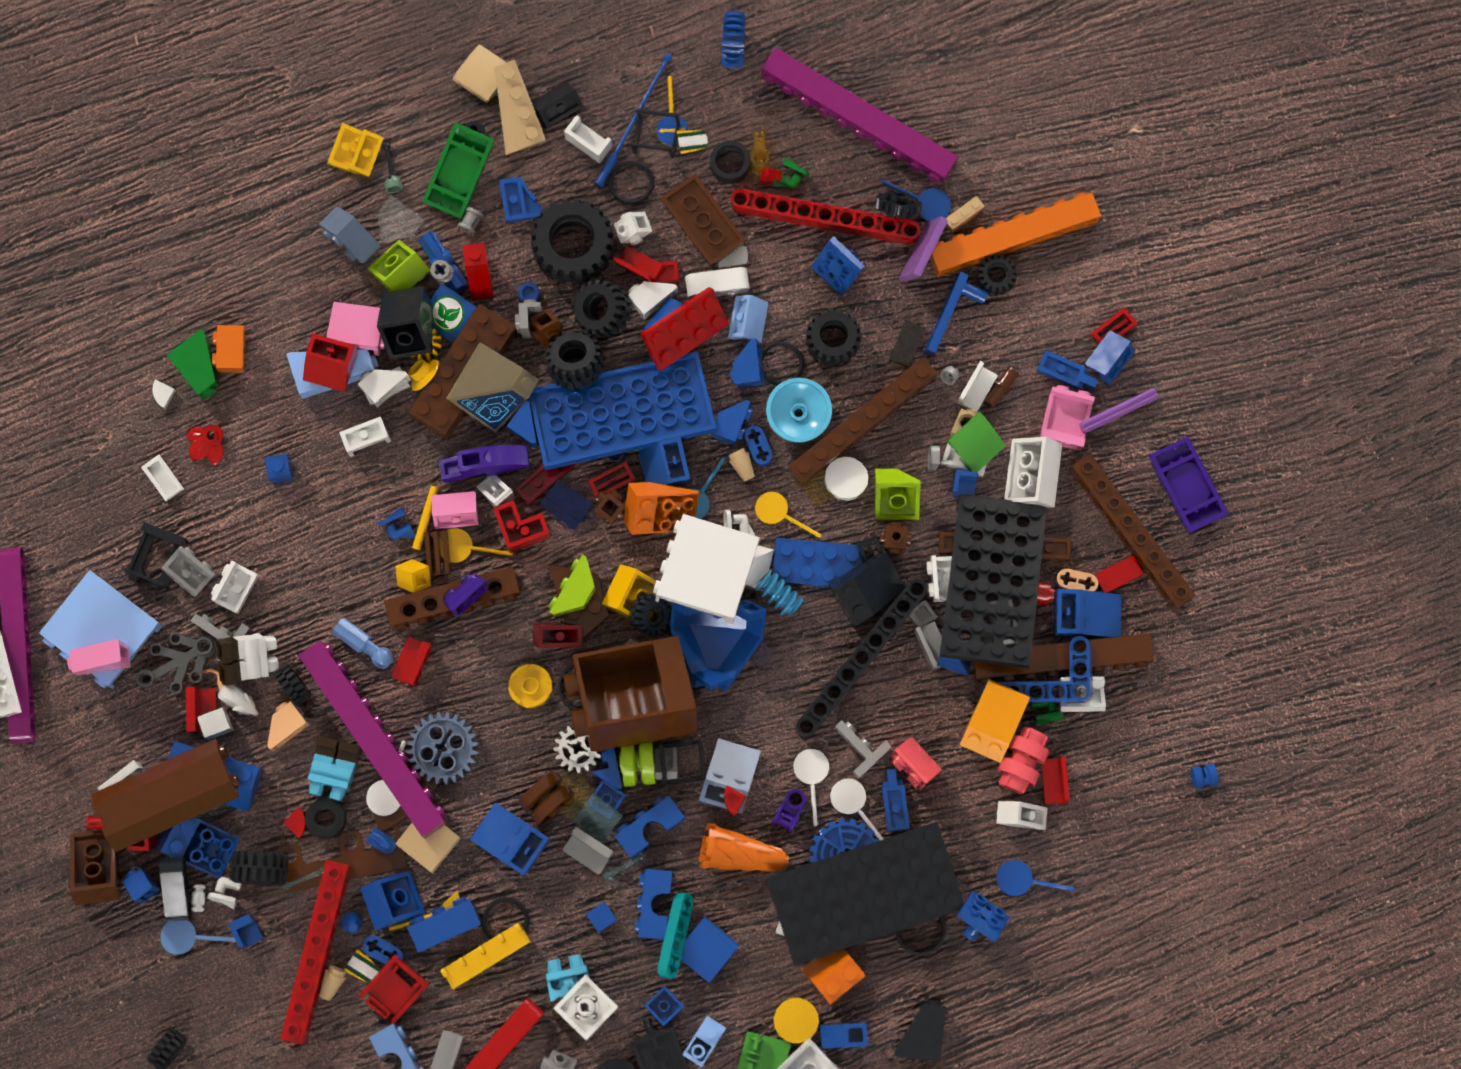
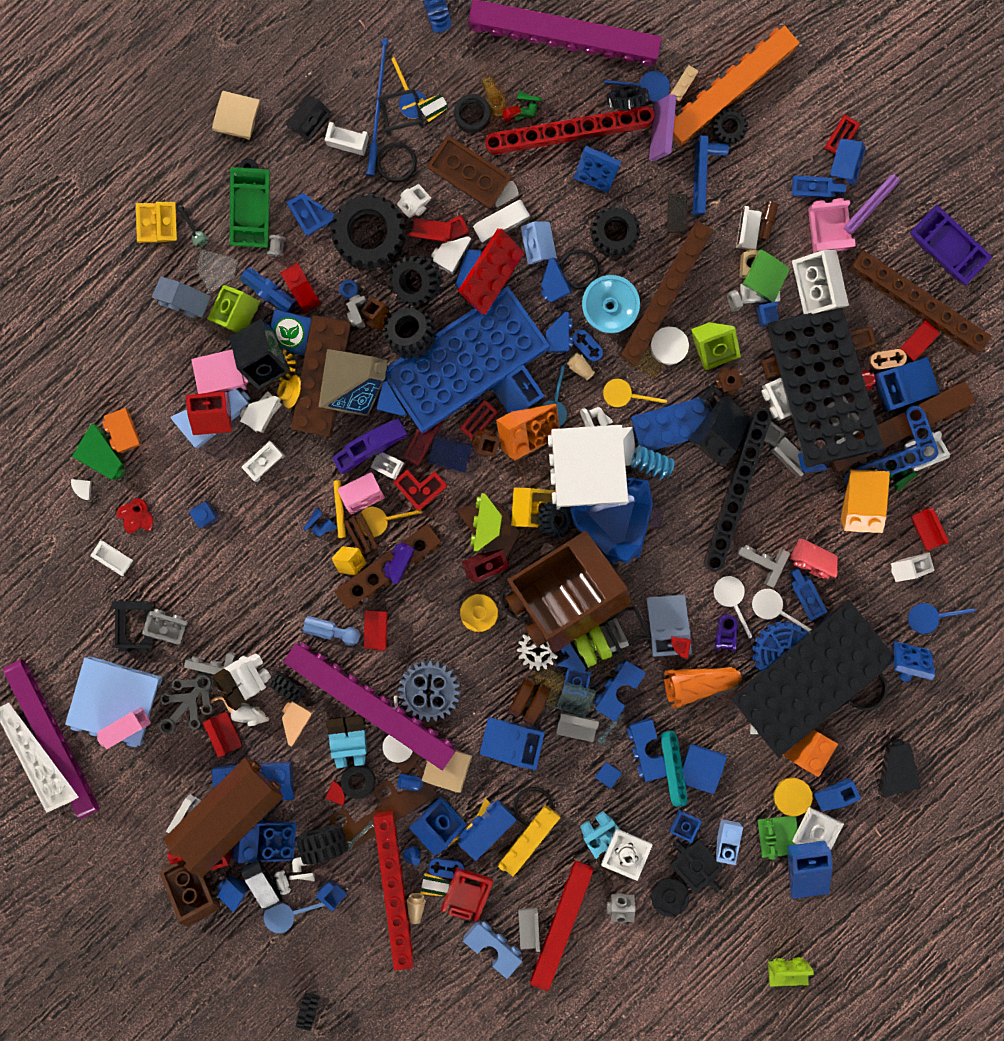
camera: 20 degrees left, 10 degrees up
white panel [198,708,234,740] -> none
white bracket [211,561,259,614] -> none
light grey bush [430,260,454,283] -> none
tan wing [495,59,546,156] -> none
light grey hinge [940,366,959,385] -> none
coral piece [997,726,1050,795] -> none

